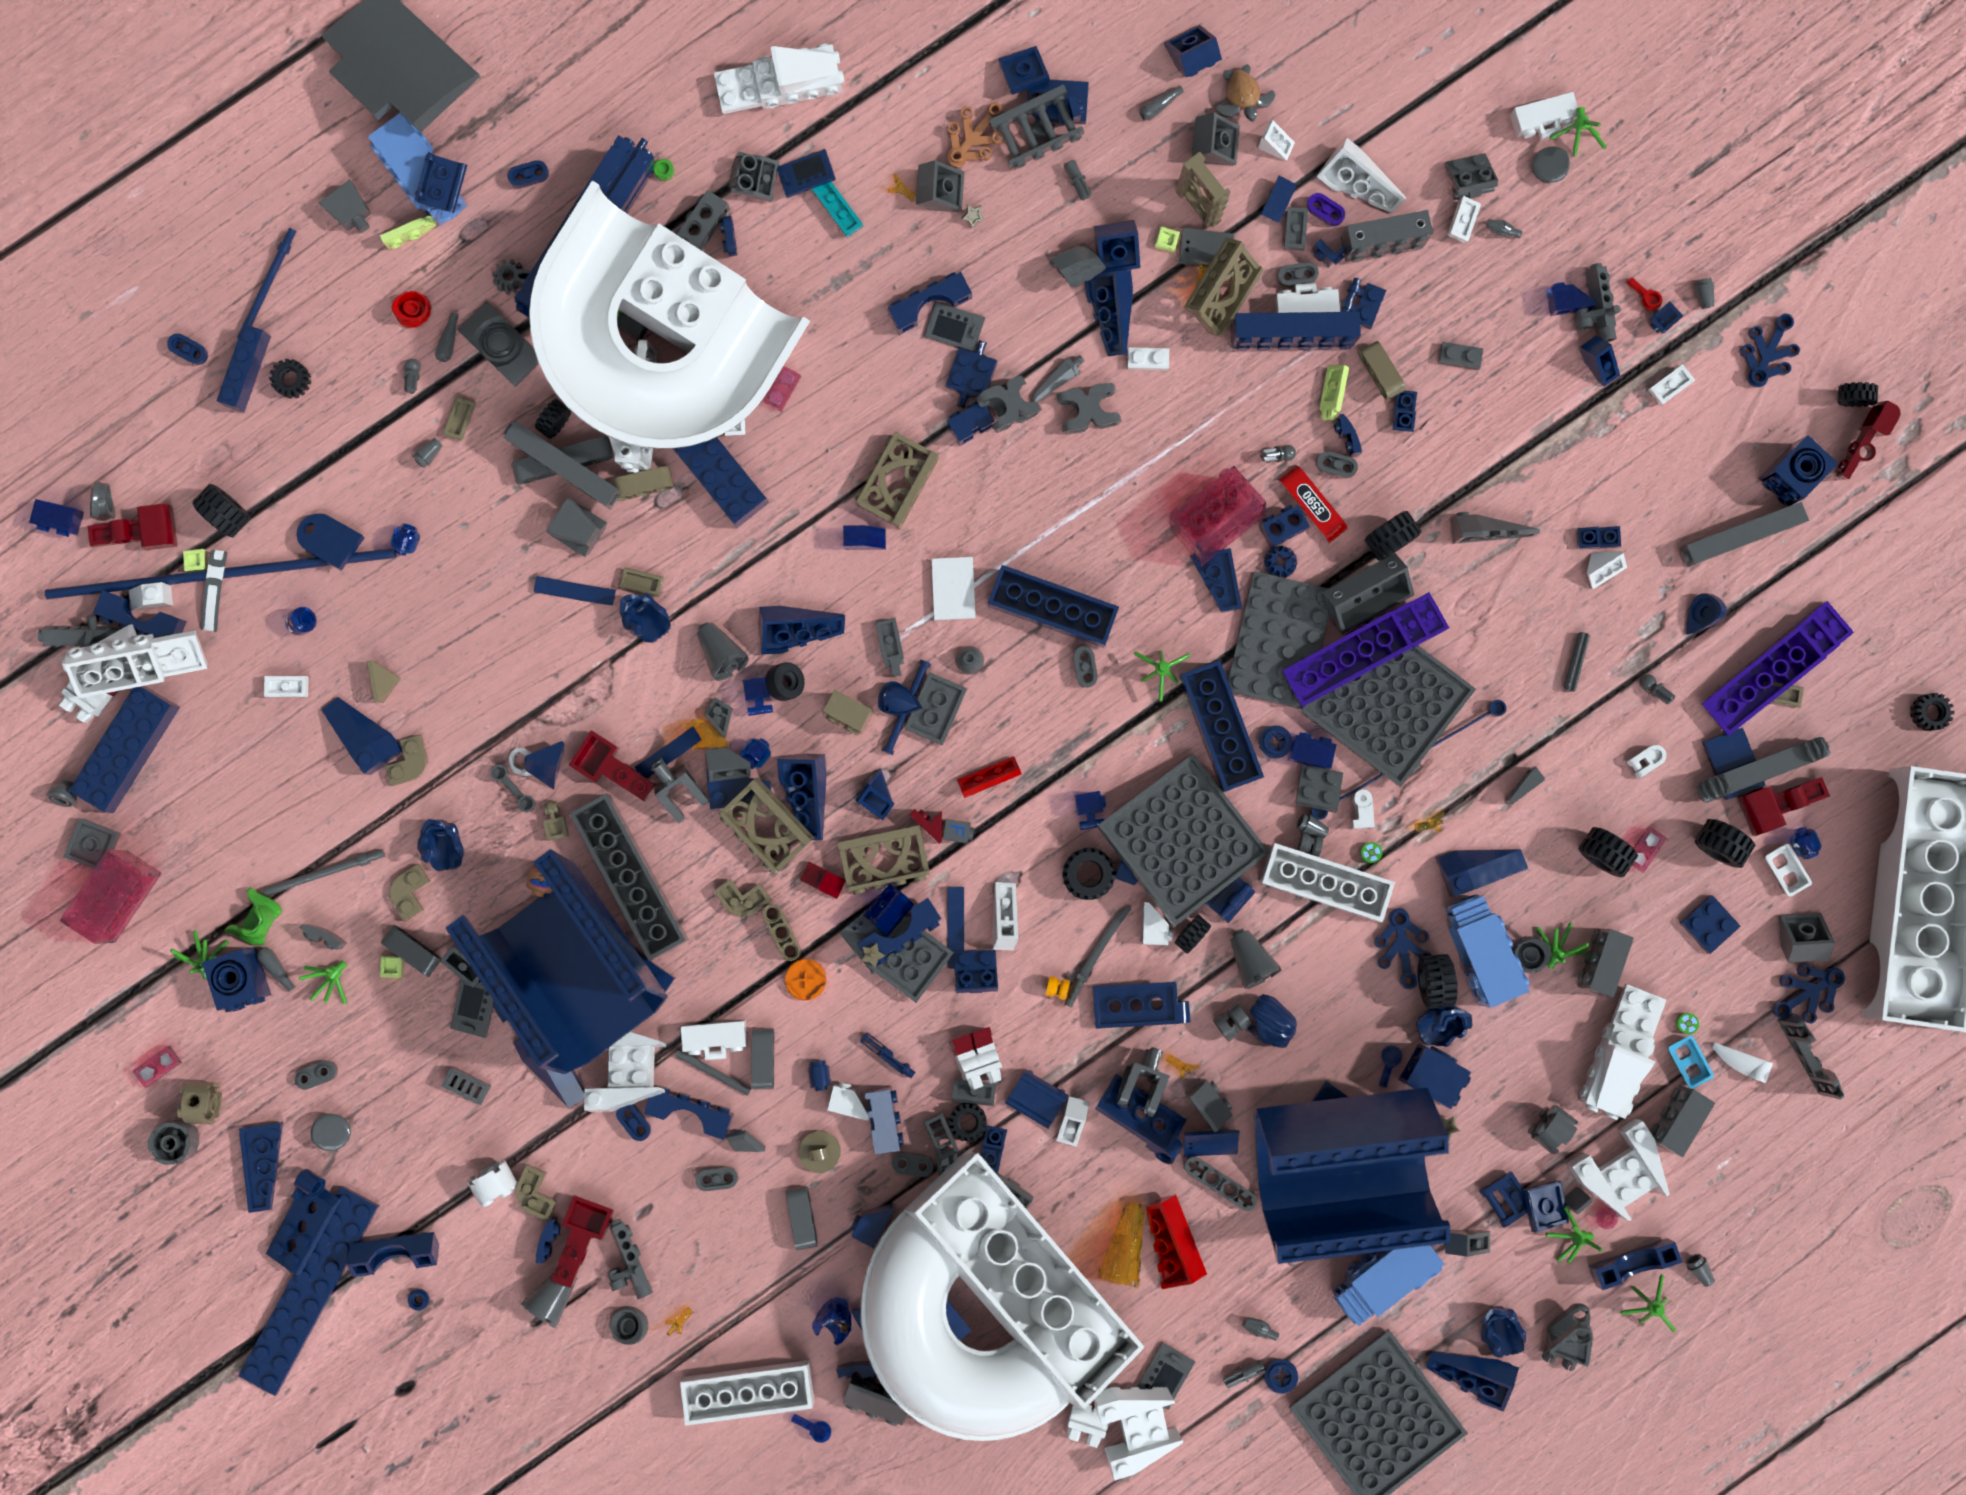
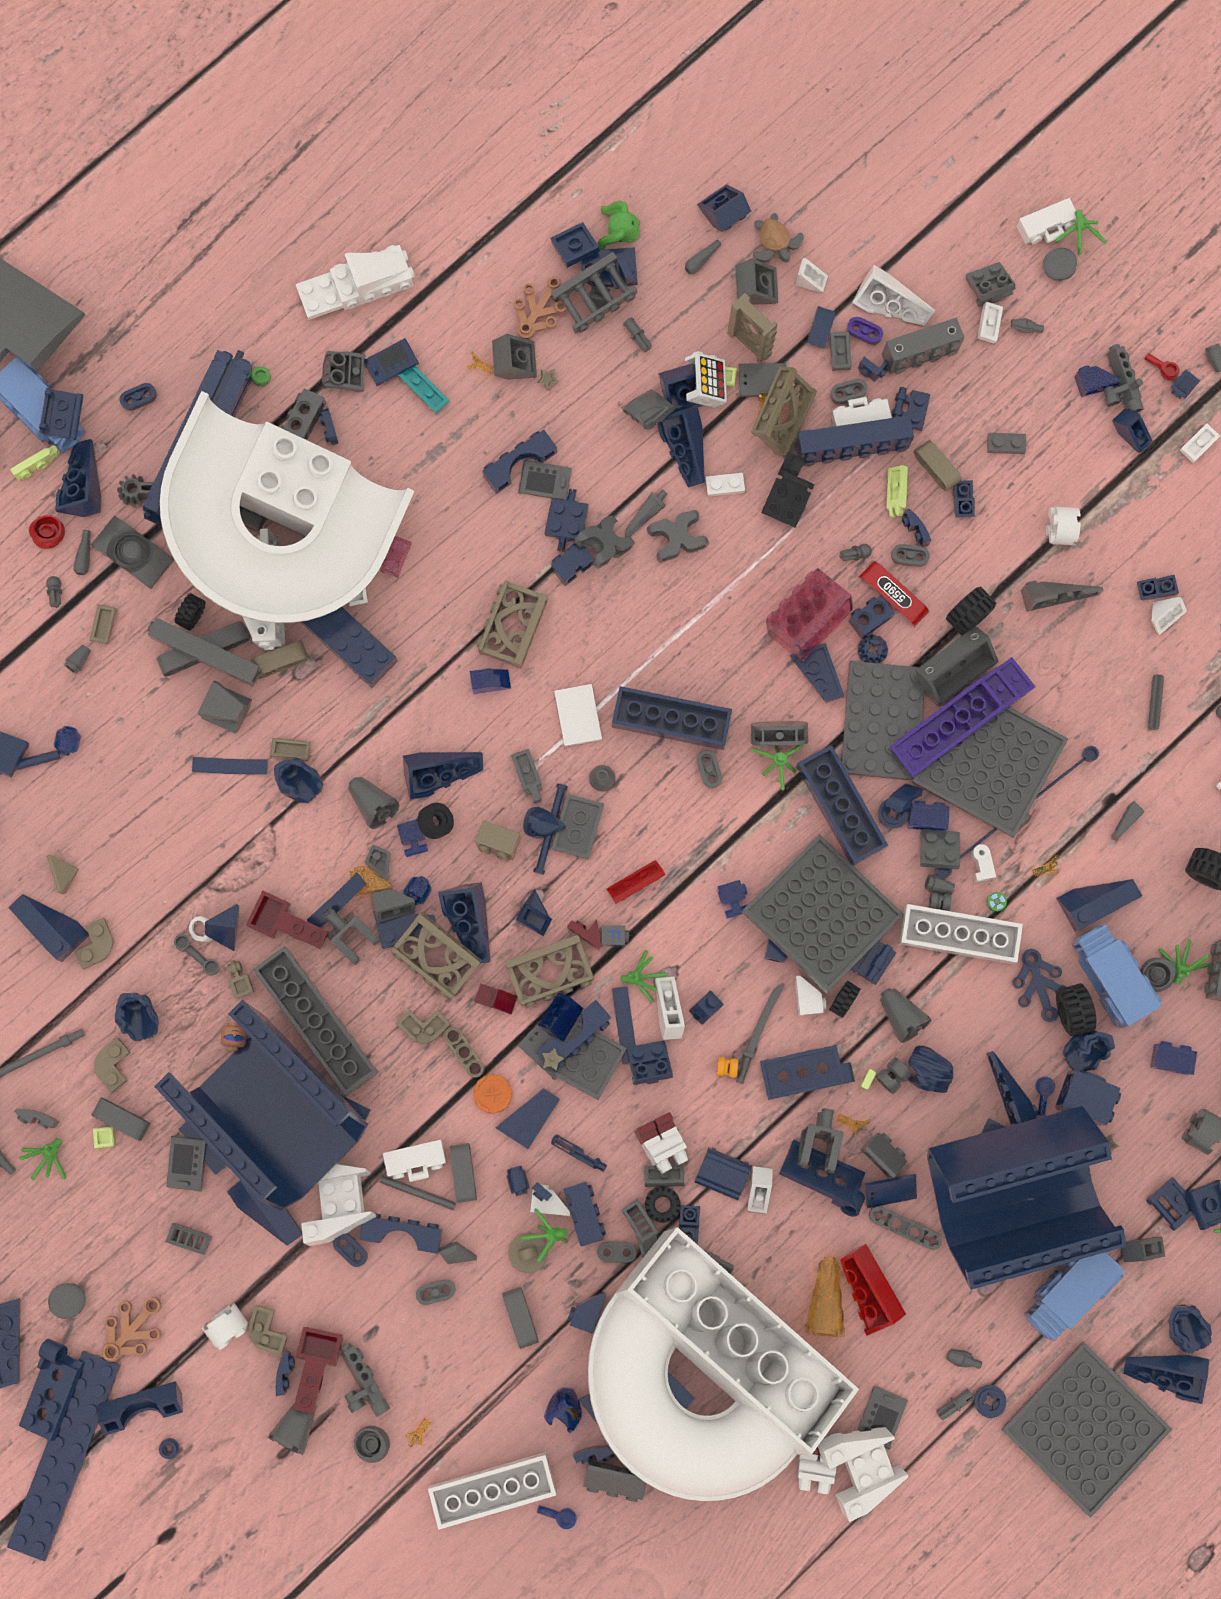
camera: 10 degrees left, 5 degrees down
dark grey plate [295,1060,338,1090] -> none
dark grey slope [440,943,480,988] -> none
black tyre [1062,848,1115,900] -> none
none -> dark blue wedge [55,439,101,517]
none -> nougat plant [102,1297,161,1362]
none -> dark blue wing [495,1089,560,1149]
none -> bright green plant [520,1208,568,1262]
none -> dark blue plate [532,1182,552,1202]
none -> bright green hair [598,200,640,249]
none -> bright green plant [621,950,667,1003]
none -> panel [685,351,727,408]
none -> dark blue bracket [689,990,724,1025]
none -> dark grey brick [751,721,809,746]
none -> black plate [761,452,815,528]
none -> yellowish green tile [859,1069,876,1090]
none -> dark blue slope [885,783,923,812]
none -> dark blue wedge [986,1051,1038,1125]
none -> white brick [1046,506,1081,545]
none -> clear blue brick [1150,1041,1197,1075]

